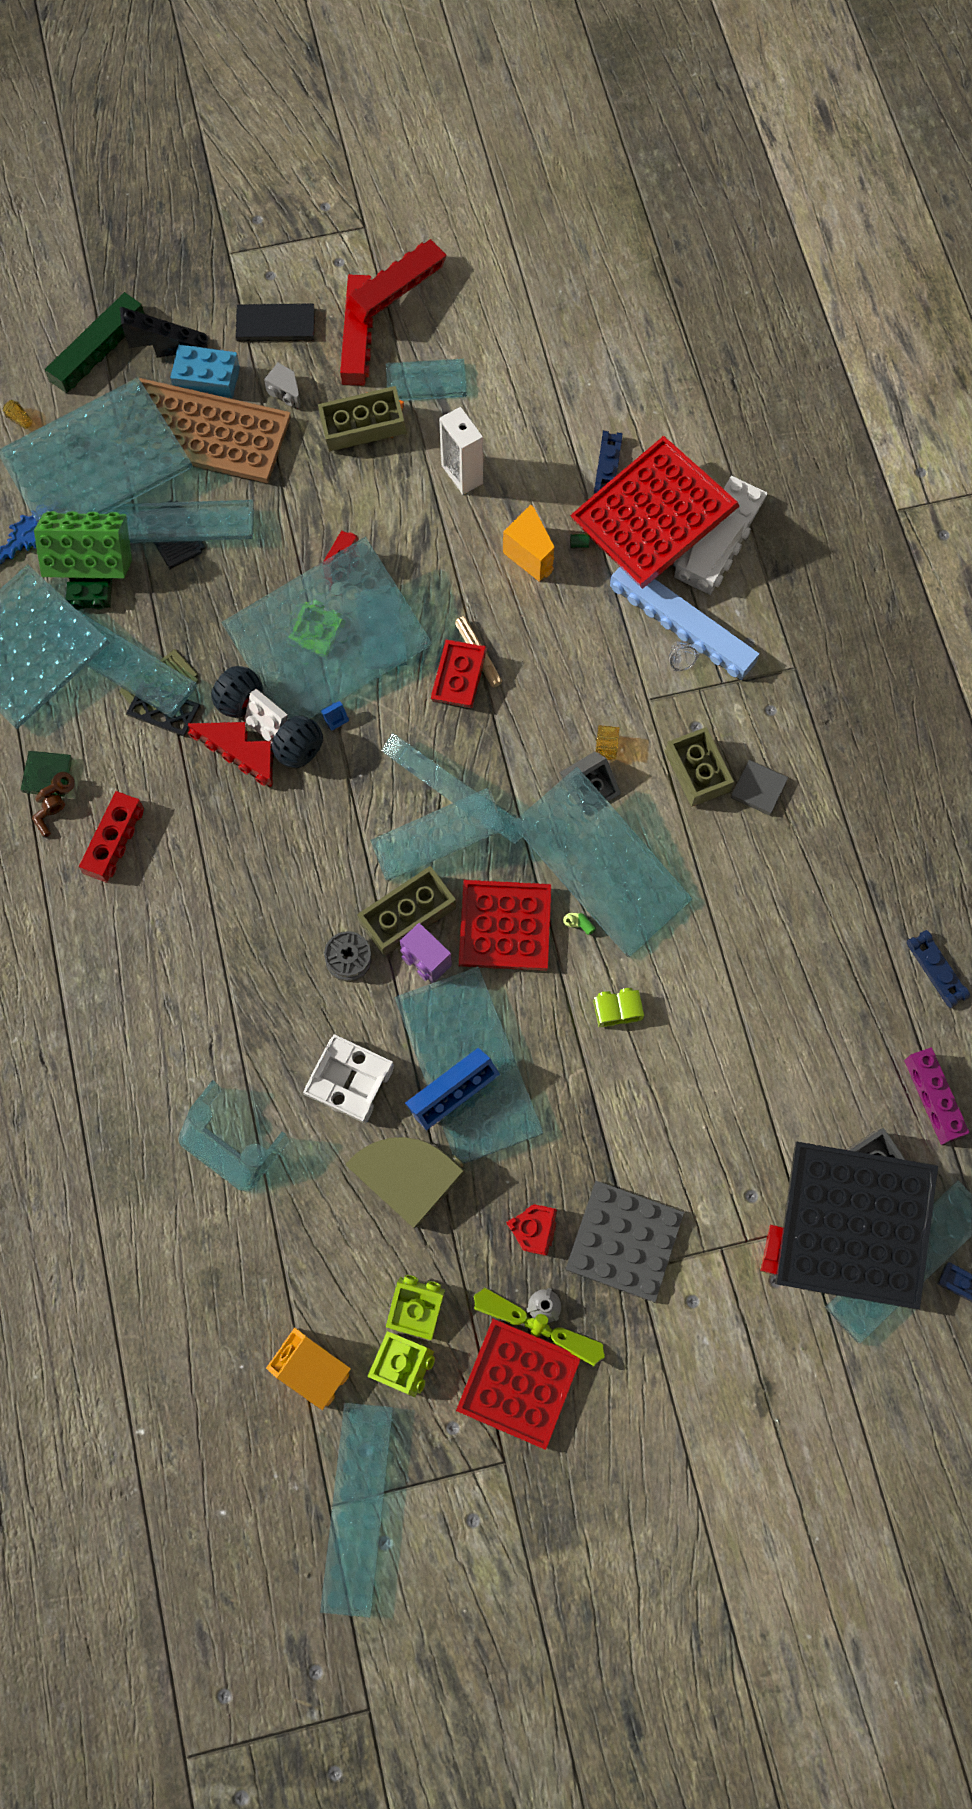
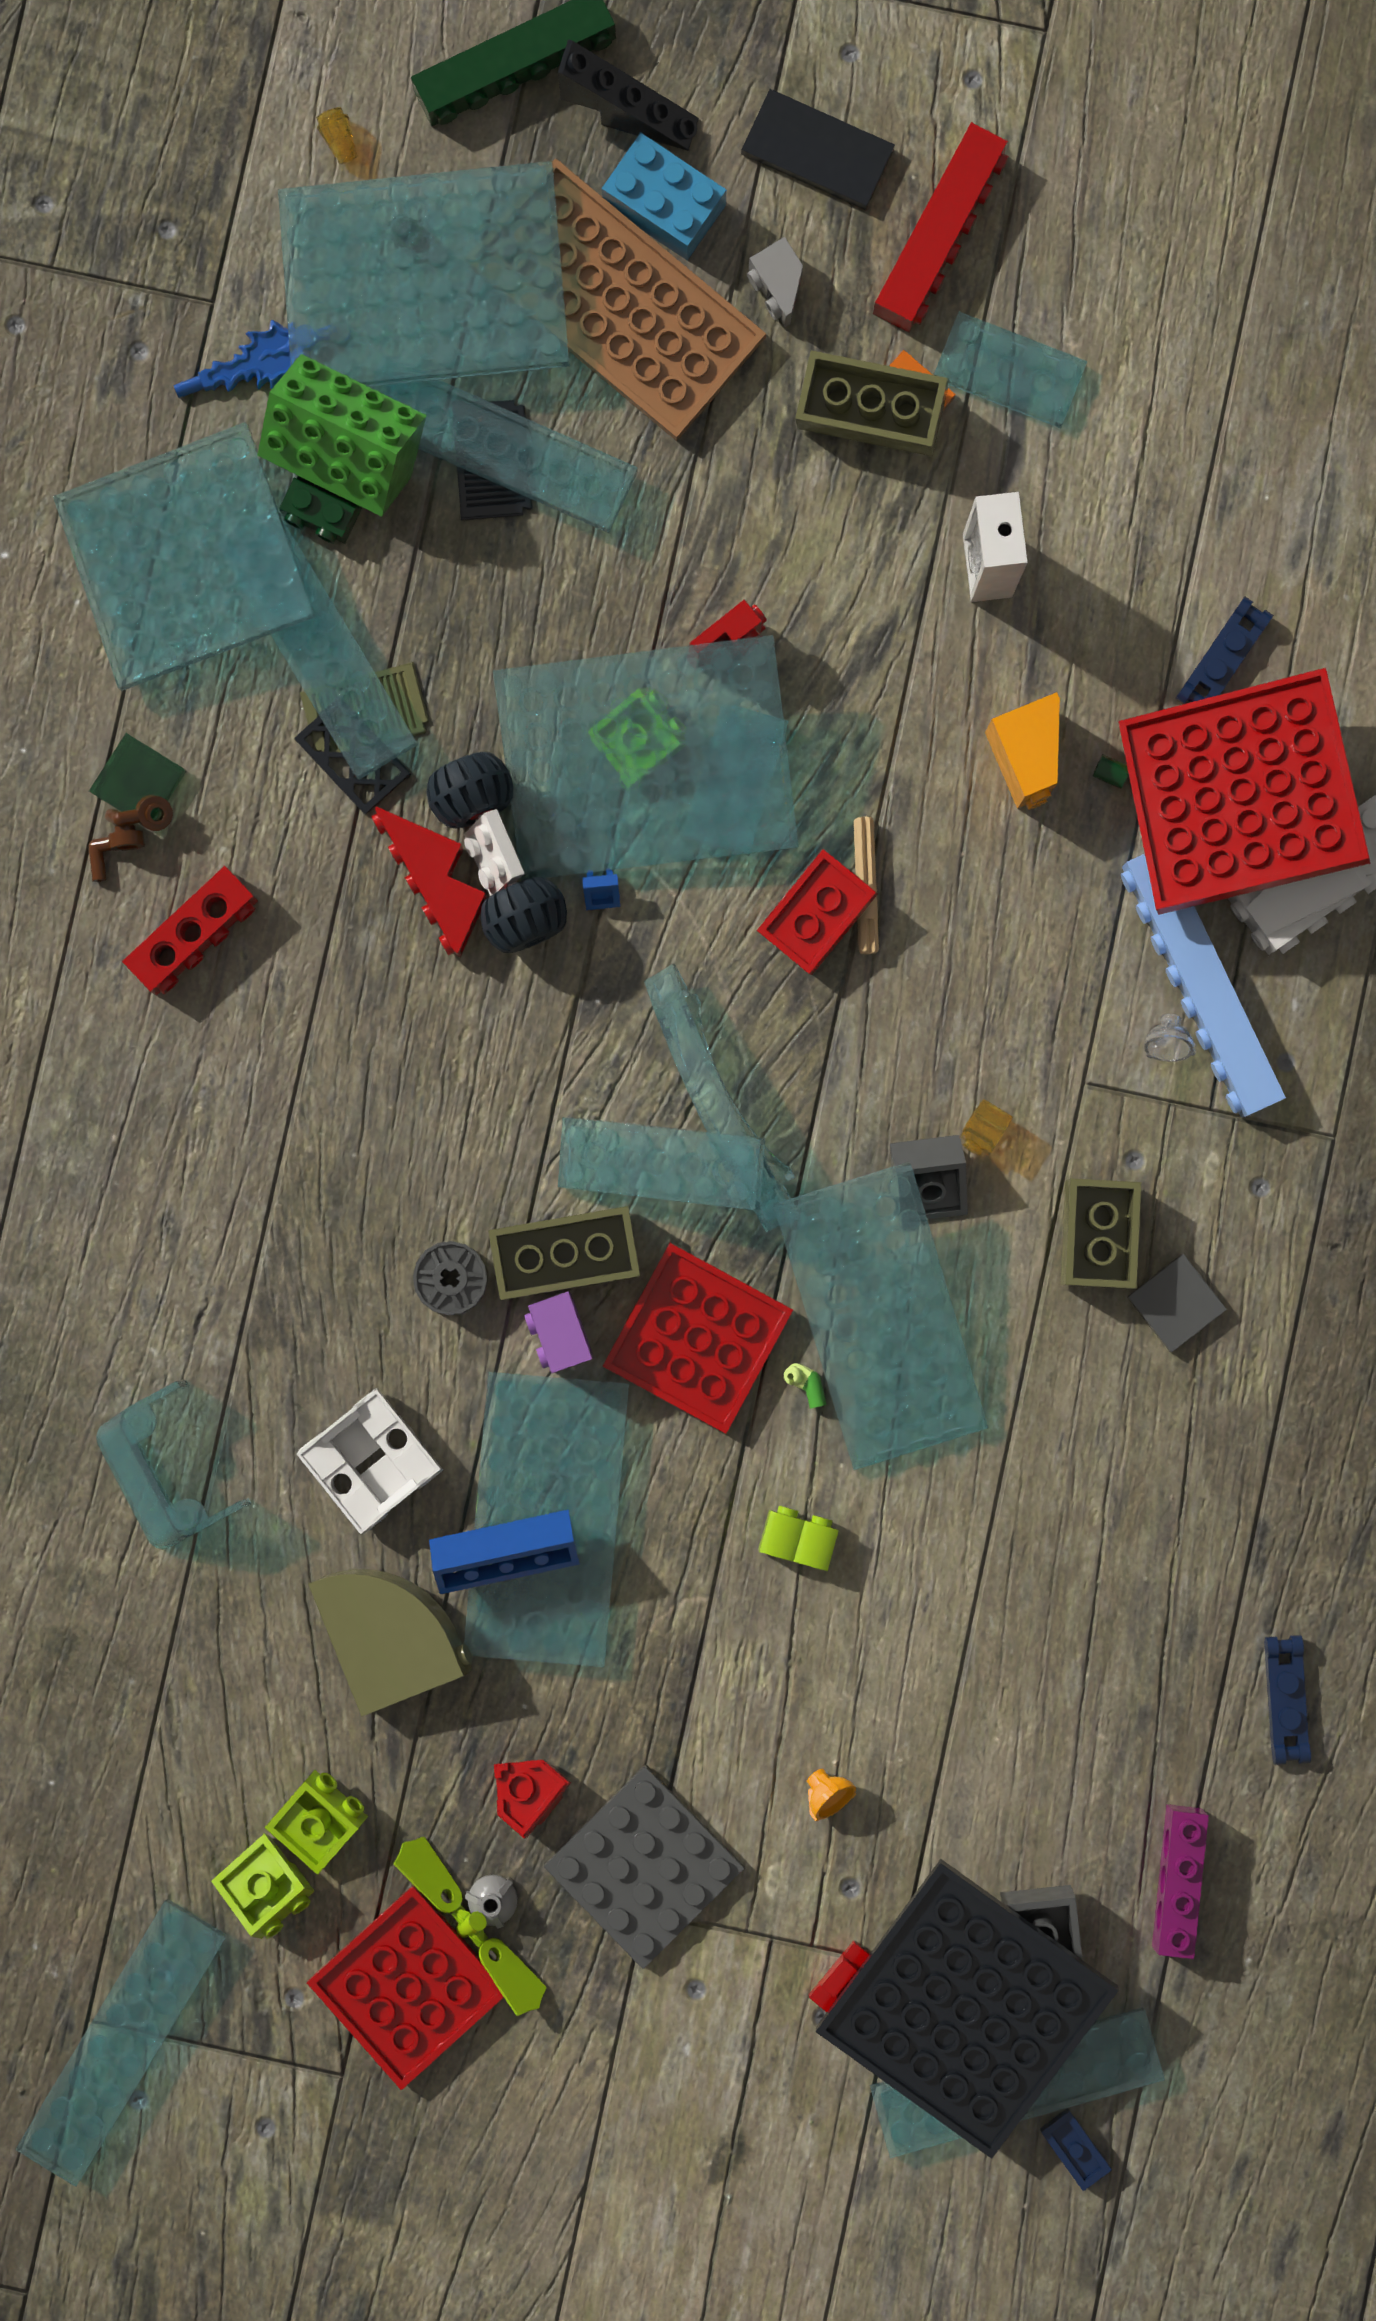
camera: 25 degrees right, 15 degrees up
light orange slope [266,1328,351,1410] -> none
red brick [347,239,447,324] -> none
none -> light orange piece [807,1769,856,1822]

